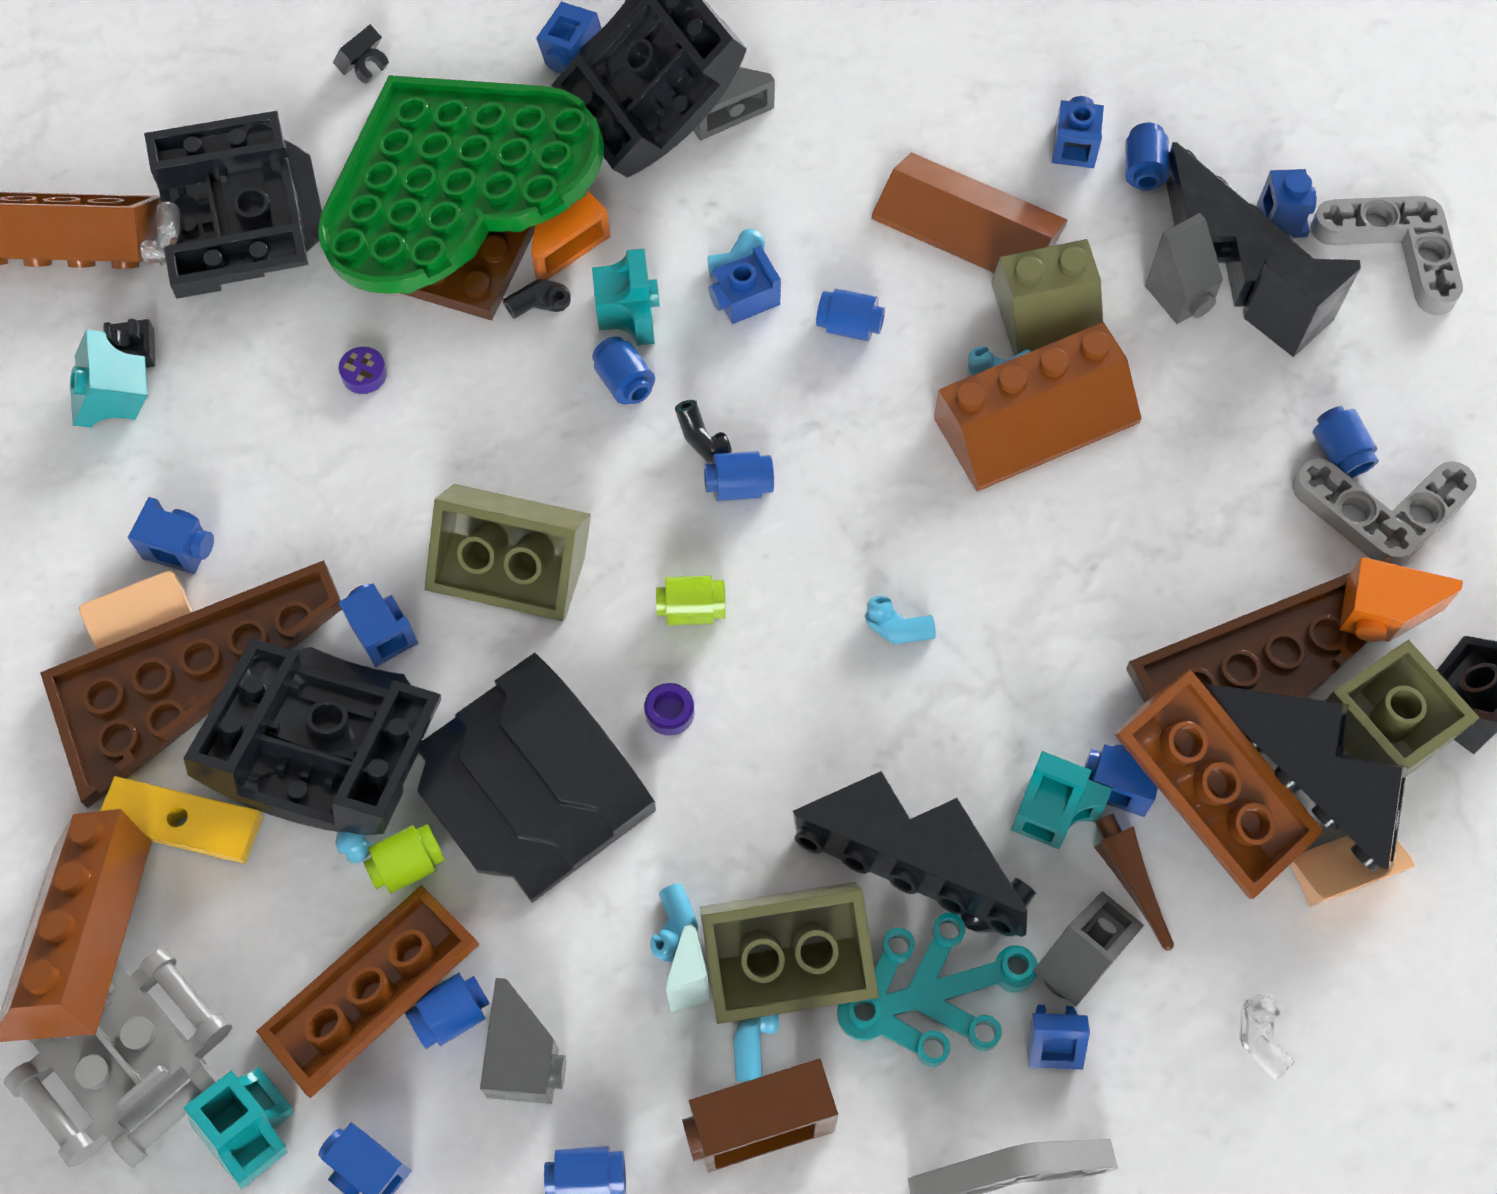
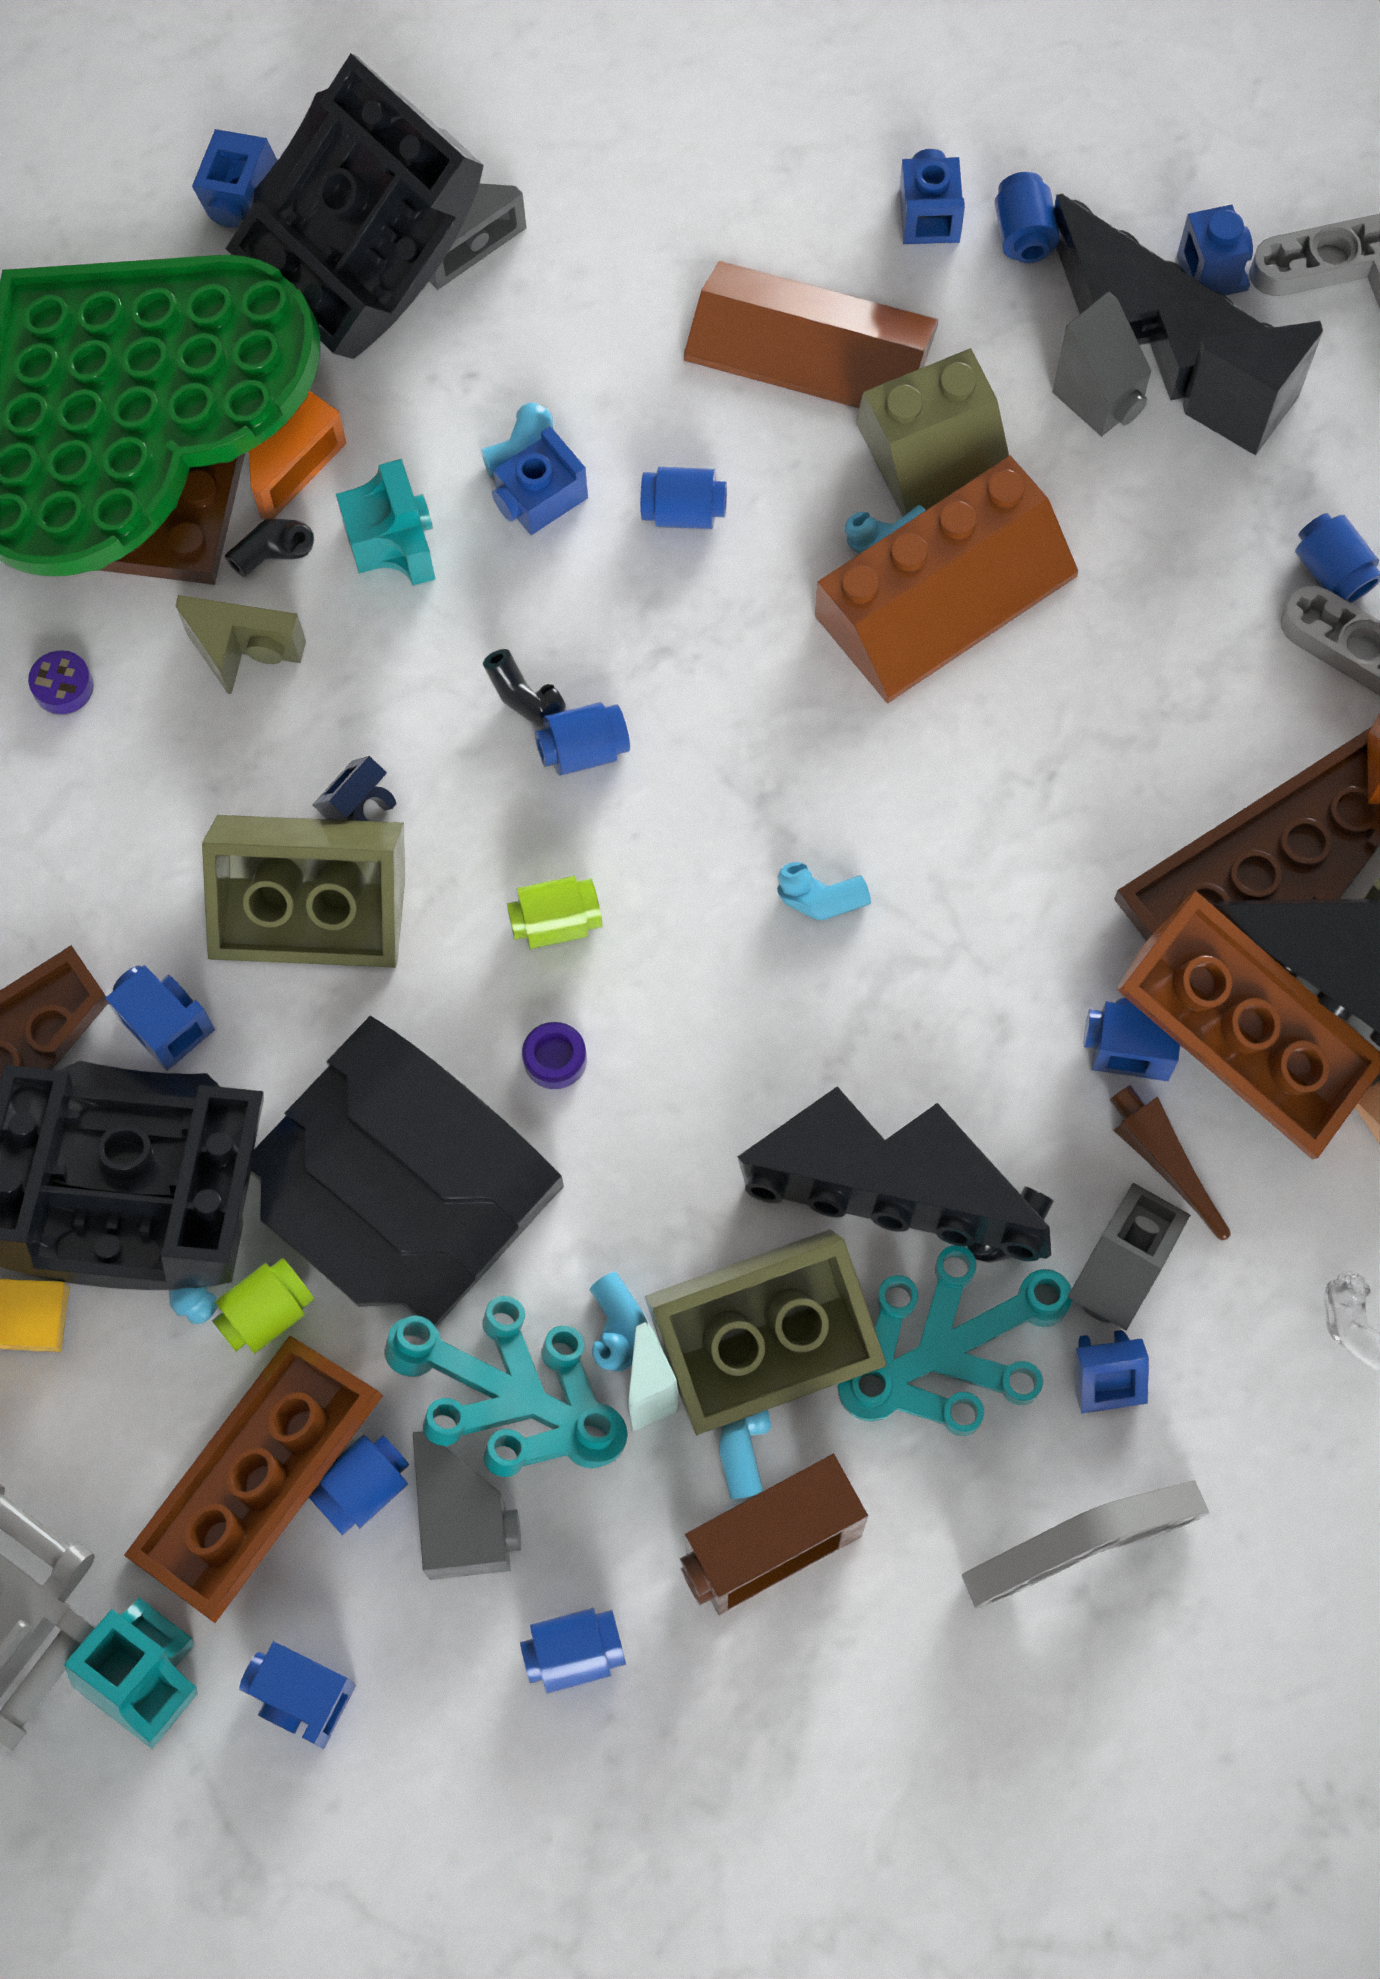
camera: 10 degrees left, 5 degrees up
blue brick [592,336,655,405] -> none
teal brick [1011,751,1112,849] -> none
none -> olive slope [175,595,306,694]
none -> dark blue tile [312,756,397,821]
none -> teal plant [384,1296,628,1477]

